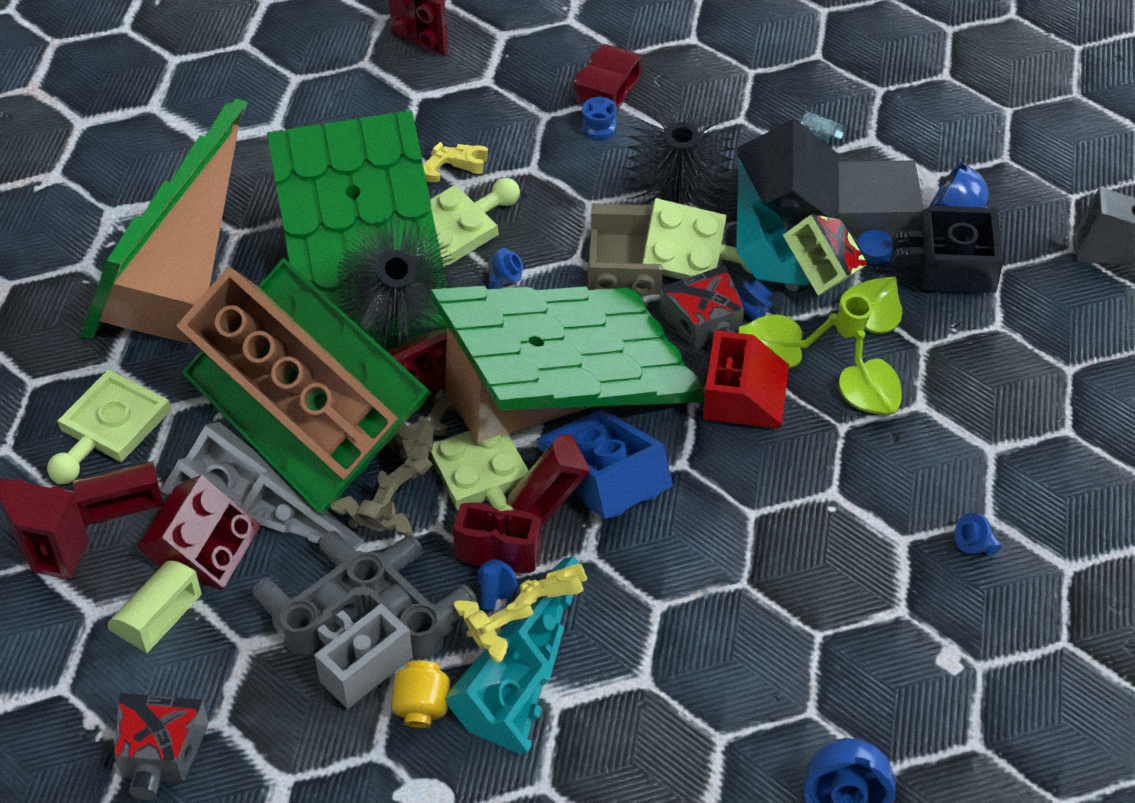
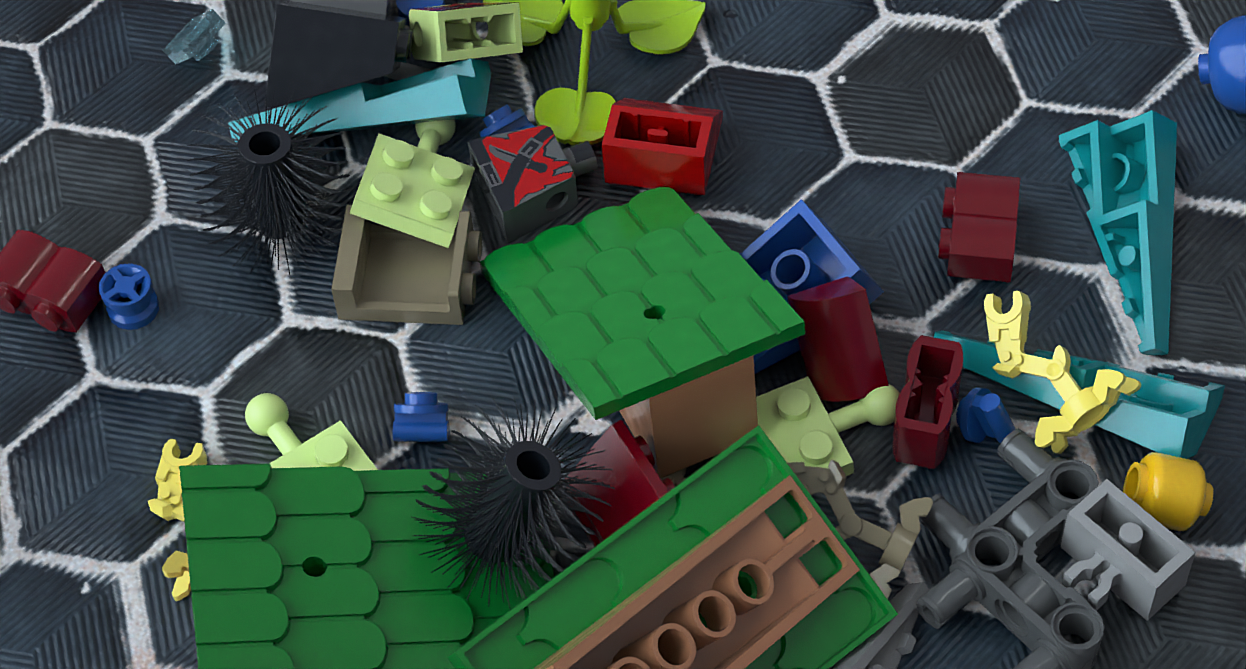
camera: 85 degrees left, 5 degrees up
none -> dark red brick [938,172,1020,282]
none -> teal wedge [1059,110,1177,355]

